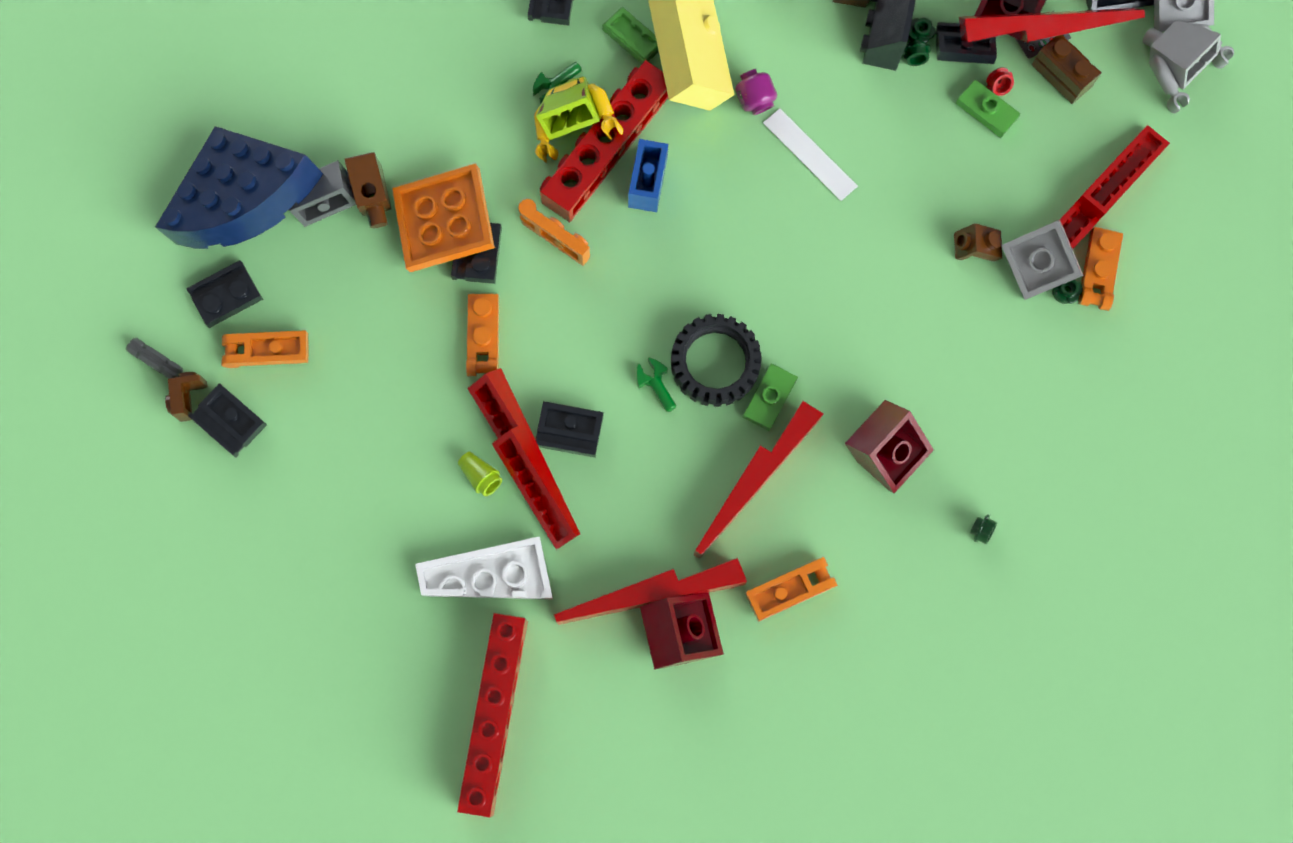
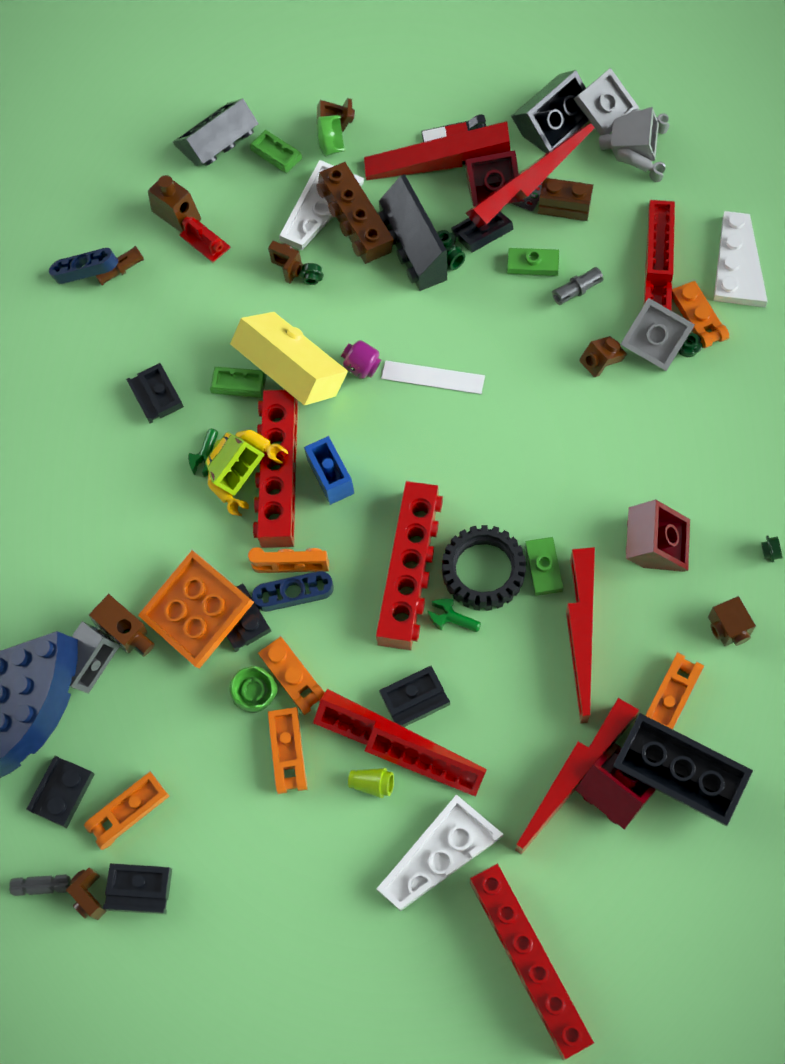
camera: 25 degrees left, 10 degrees down
red plate [986,67,1014,96] -> none
none -> bright green hair [229,666,278,713]
none -> dark blue beam [252,571,334,612]
none -> orange plate [268,707,308,794]
none -> red brick [376,481,443,650]
none -> dark grey pin [552,267,604,305]
none -> black slope [613,713,753,827]
none -> reddish brown brick [708,596,756,646]
none -> white wing [713,211,768,308]

